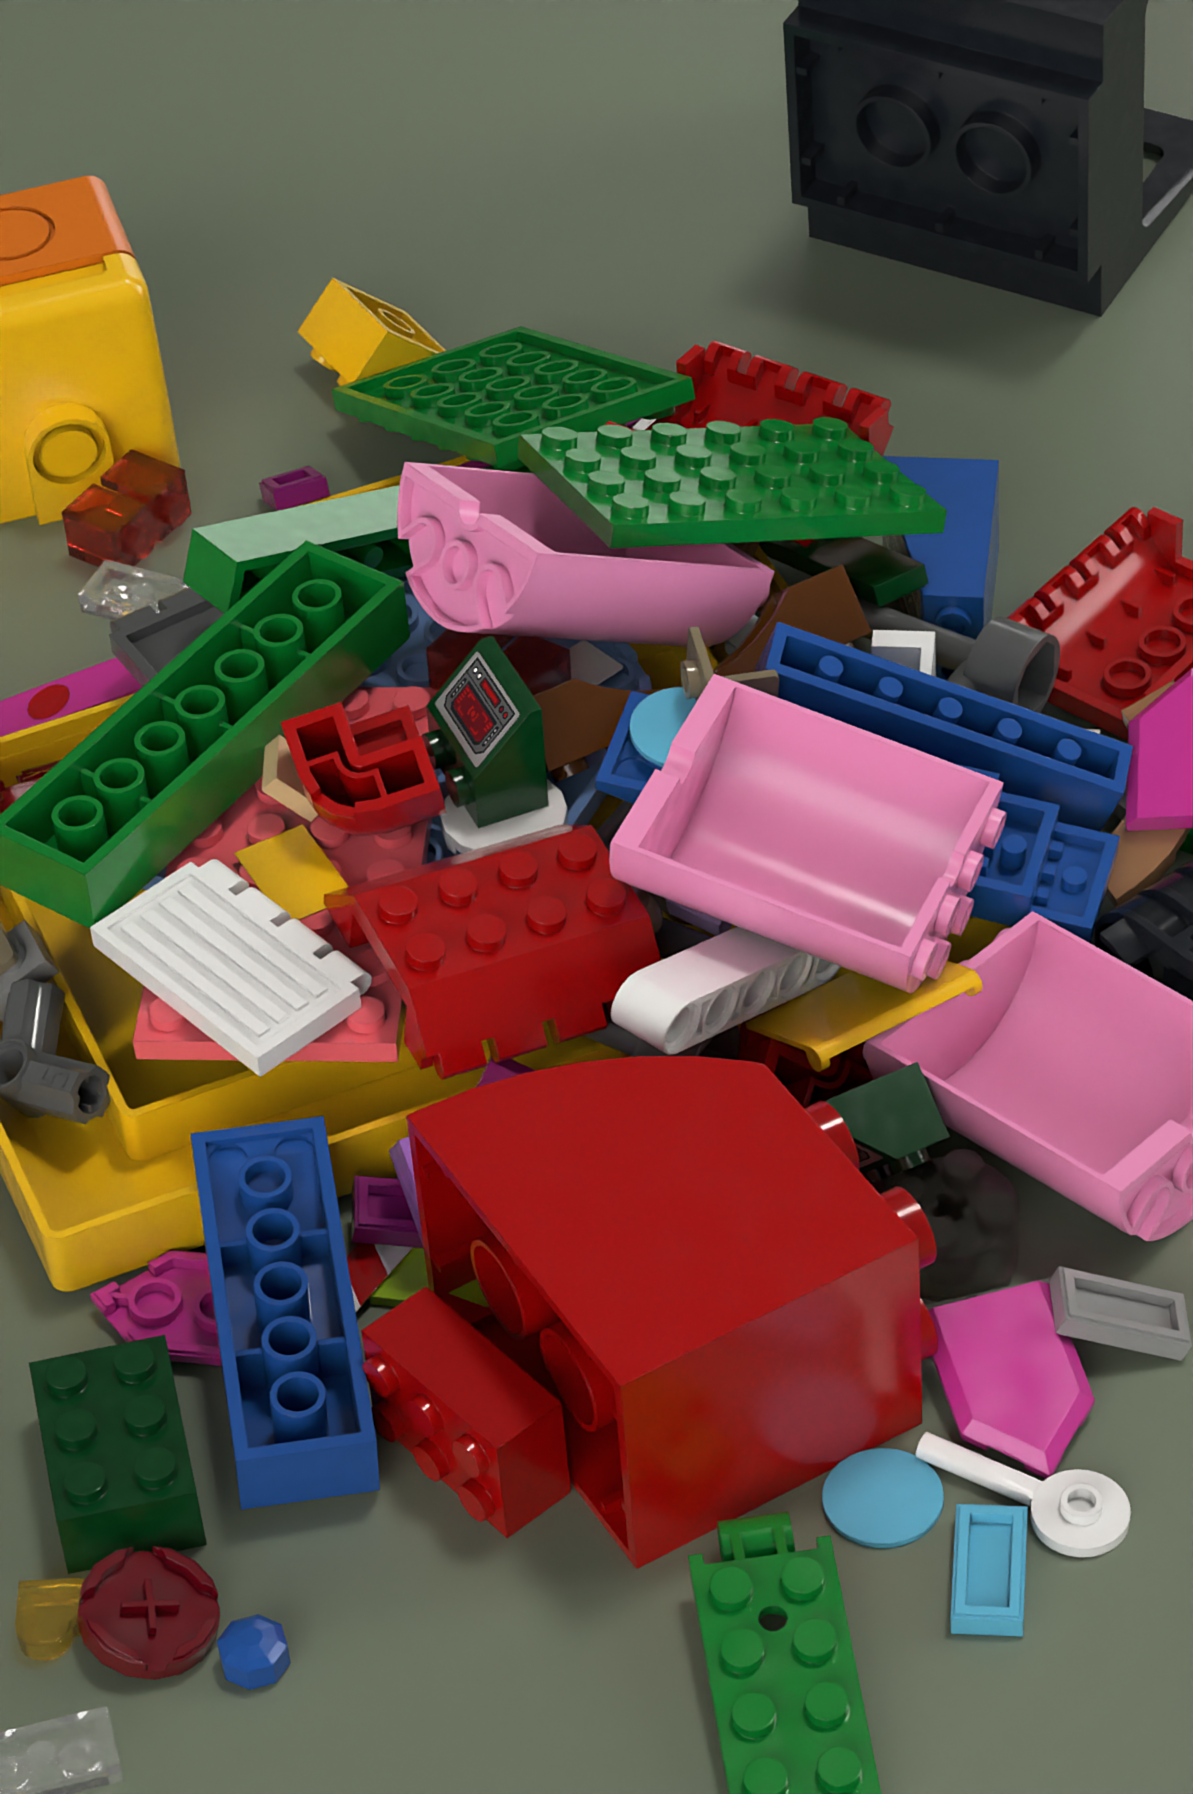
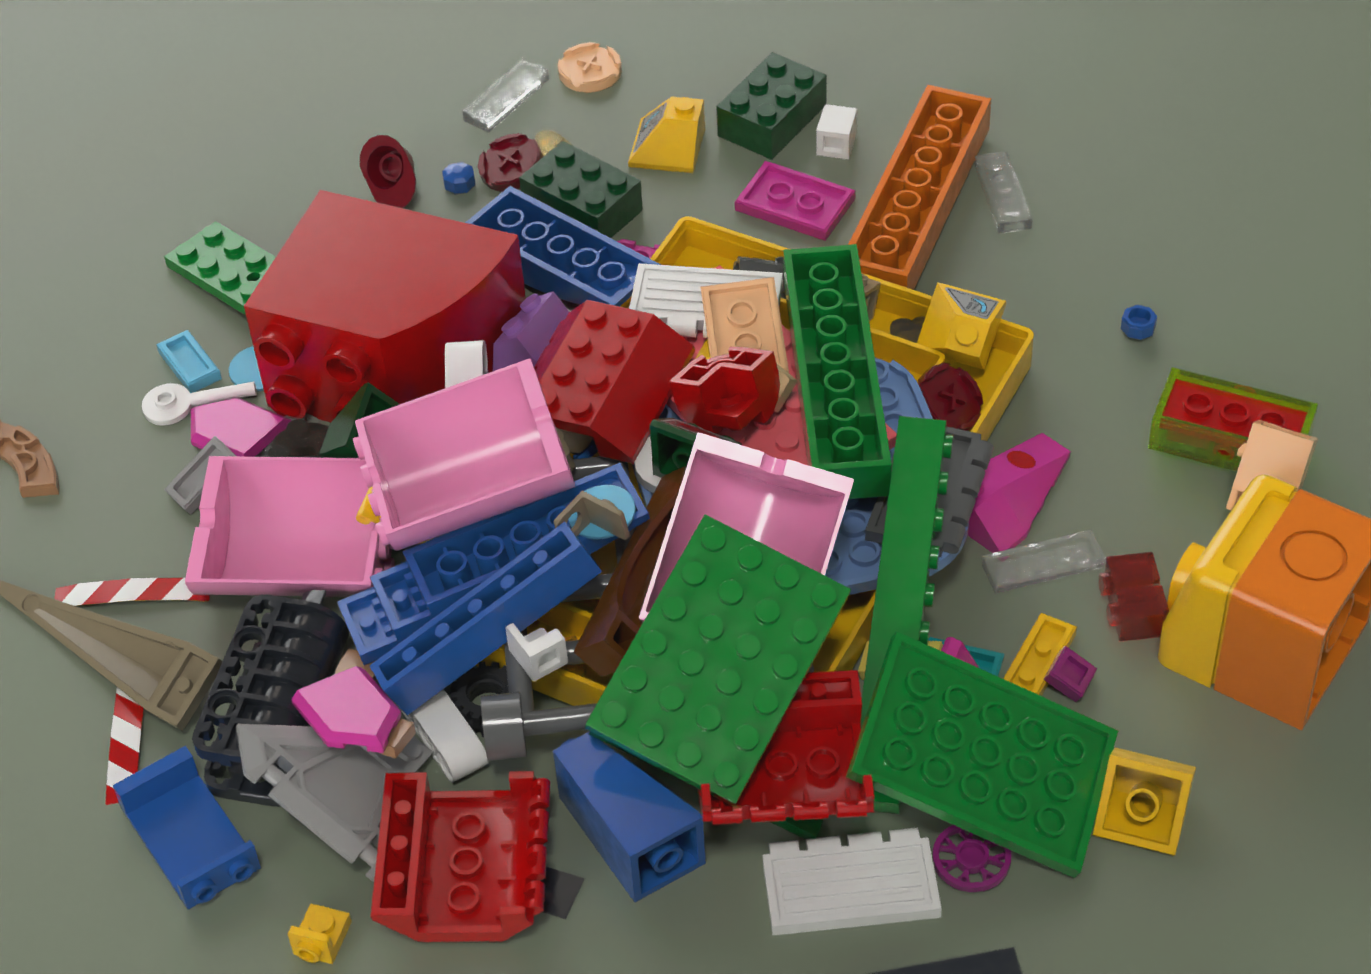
camera: 140 degrees right, 5 degrees up
none -> dark red piece [360,135,416,208]
none -> light nougat tile [701,277,789,373]

